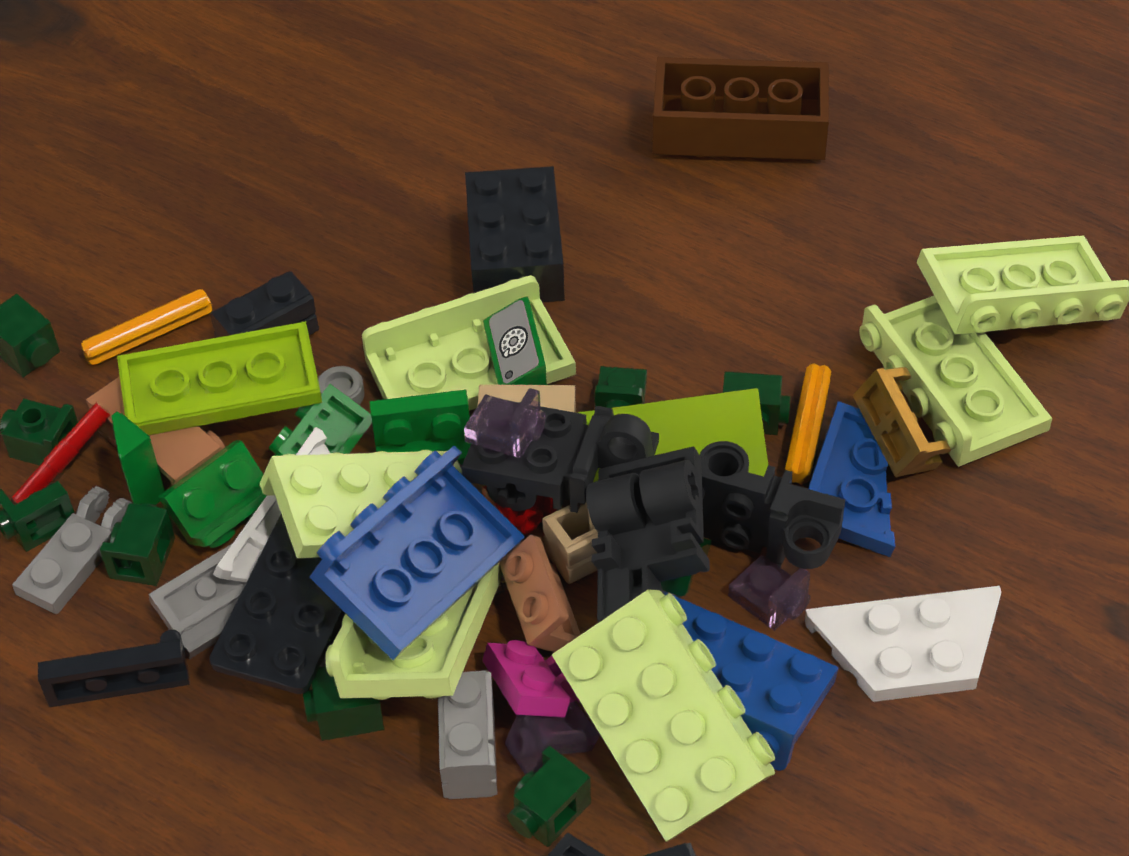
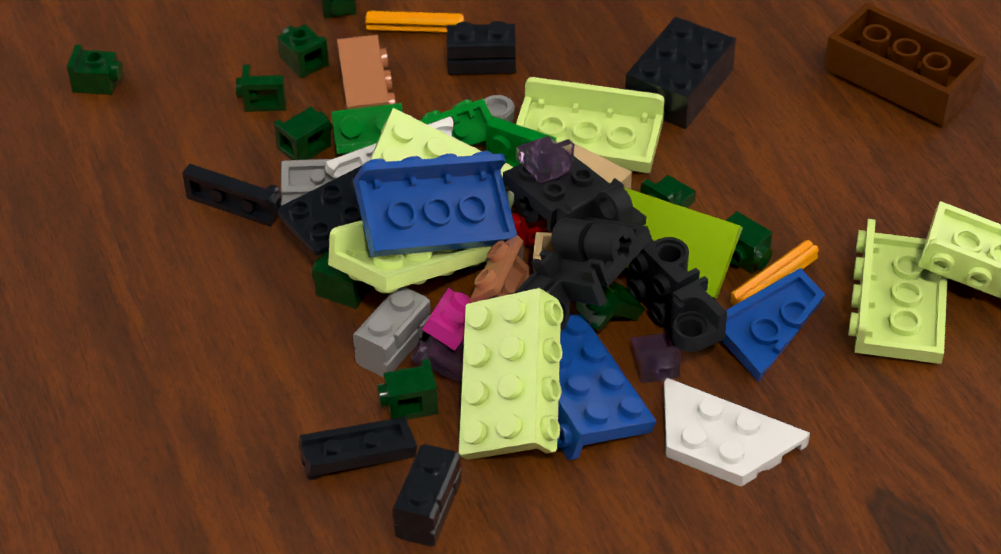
camera: 35 degrees right, 5 degrees down
red piece [11,402,111,503] -> none
light grey hinge [12,486,132,614] -> none
green slope [111,411,165,505] -> none
lime tile [117,321,322,435] -> none
slope [483,296,547,385] -> none
pearl gold hinge [853,367,951,477] -> none

